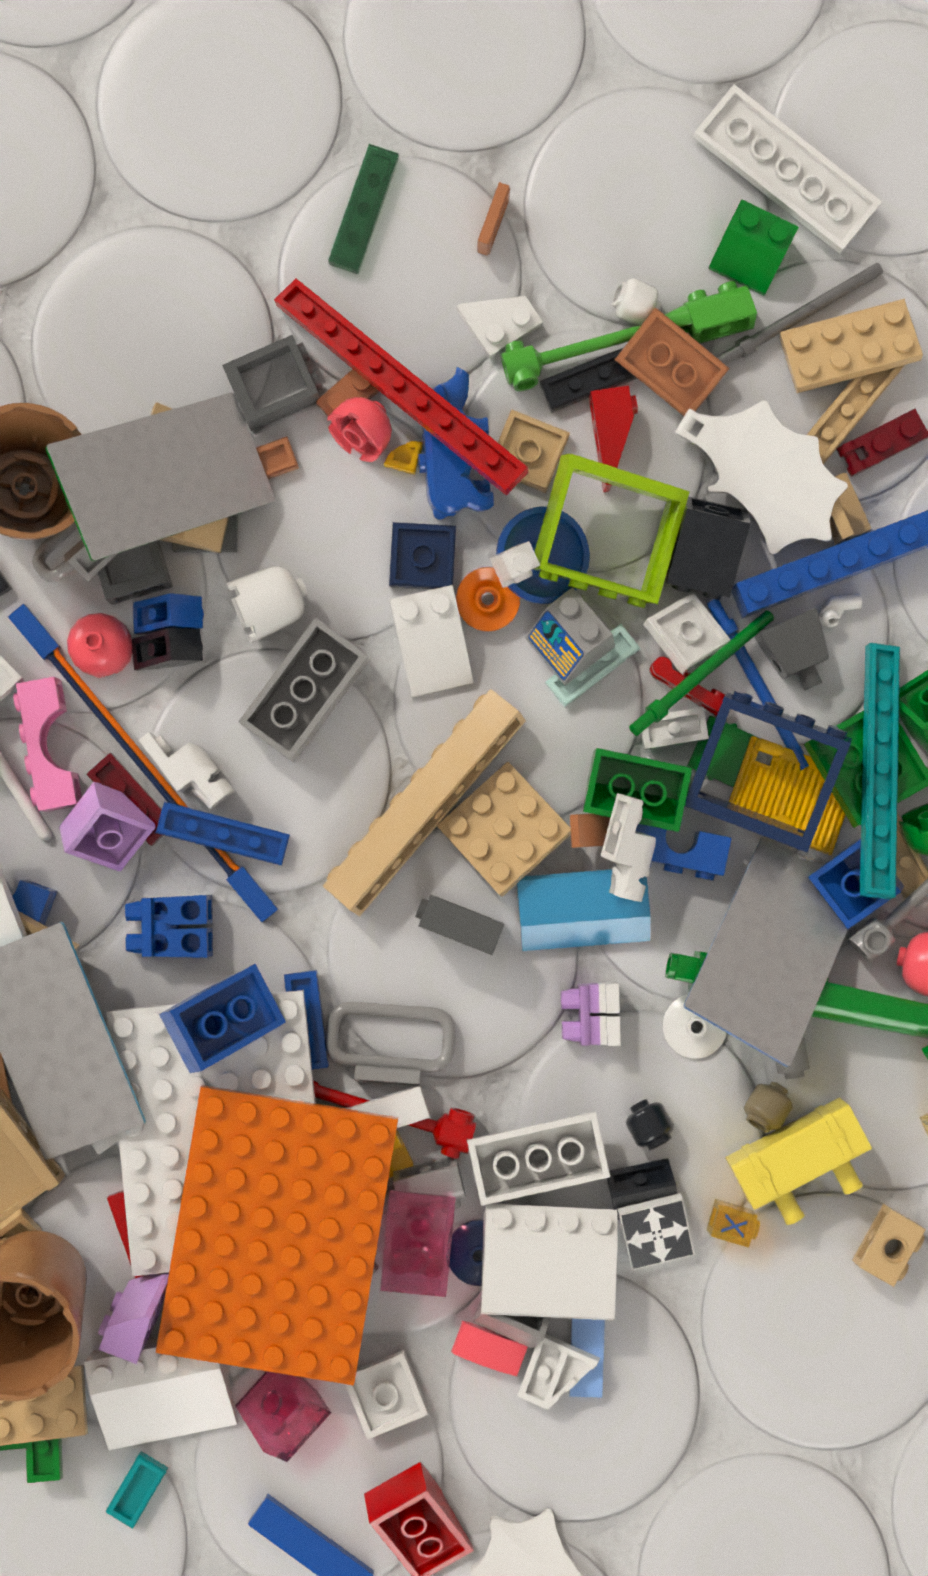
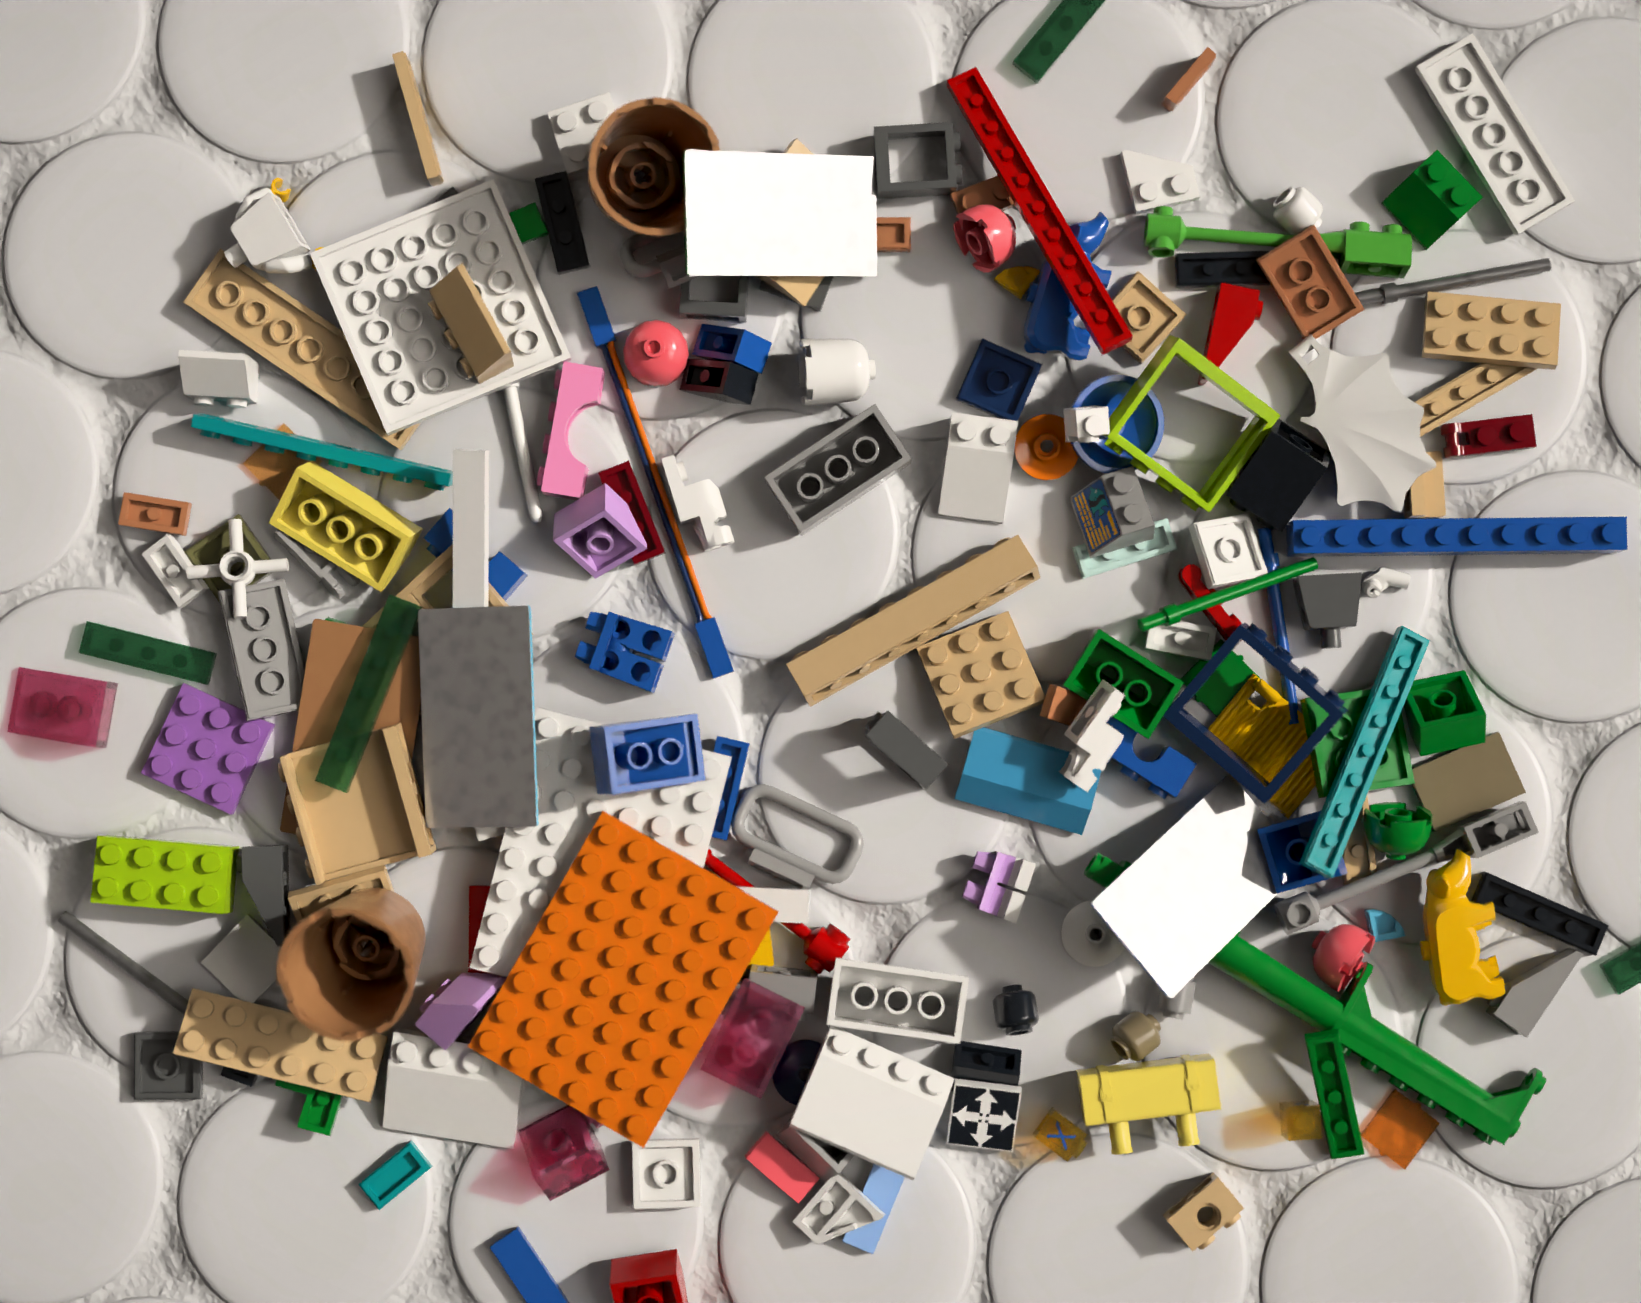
camera: 25 degrees right, 0 degrees up
blue tile [156,802,290,866] -> none

